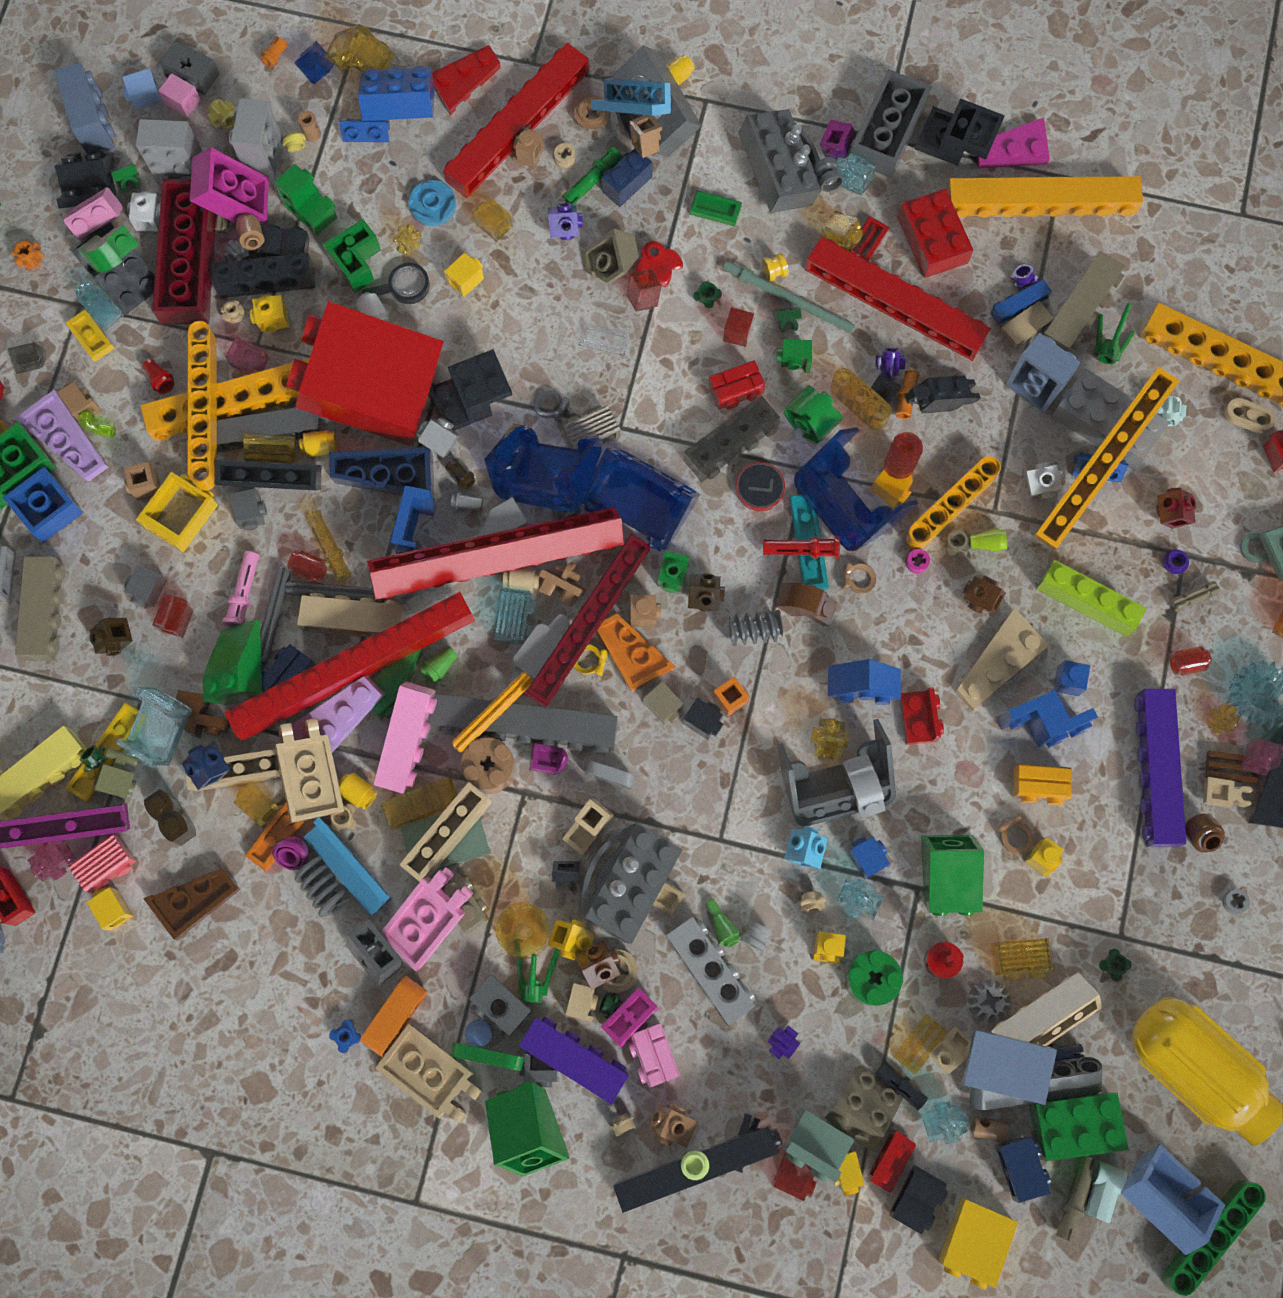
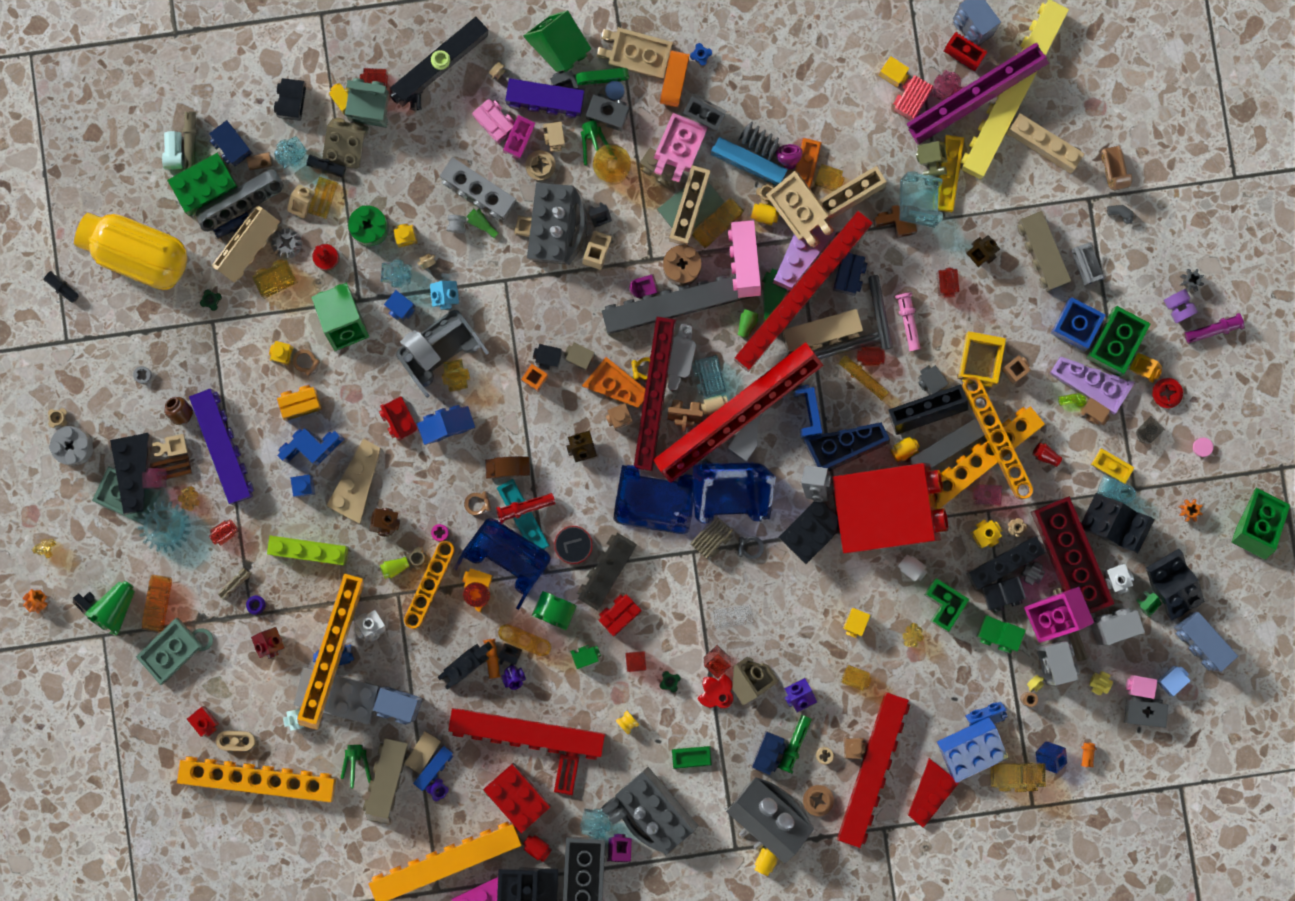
camera: 160 degrees right, 10 degrees up
bright pink brick [64,187,123,240] -> none
green brick [77,223,139,273] -> none
dark green plate [80,745,105,772] -> none
dark grey brick [124,565,167,608] -> none
reddish brown wing [143,868,241,940] -> none
dark brown brick [144,789,196,846] -> none
dark blue brick [181,743,230,790] -> none
green slope [202,619,262,705] -> none
medium nougat brick [236,213,264,250] -> none
clear yellow tile [243,434,295,463] -> none
piece [362,263,430,304] -> none
dark azure tile [408,180,456,226] -> none
dark brown pin [445,458,476,490] -> none
light grey pin [451,491,483,513] -> none
light orange axle [452,672,533,752] -> none
yellow brick [547,919,596,961] -> none
reddish brown brick [575,940,620,990] -> none
light grey beam [584,761,635,790] -> none
dark azure fence [591,78,671,115] -> none
dark green plate [599,993,621,1019] -> none
medium nougat brick [629,115,662,158] -> none
medium nougat brick [649,1103,698,1148] -> none
green brick [658,551,690,593] -> none
sand green bar [723,261,855,334] -> none
dark grey piece [729,610,783,646] -> none
dark purple gear [767,1025,800,1059] -> none
dark green tile [773,307,802,333] -> none
clear yellow brick [822,211,864,251] -> none
red bracket [866,1129,916,1193] -> none
yellow brick [938,1197,1018,1290] -> none
sand blue tile [962,1029,1057,1105] -> none
medium blue piece [1121,1144,1225,1255] -> none
green beam [1162,1180,1266,1296] -> none
none -> red brick [523,834,552,862]

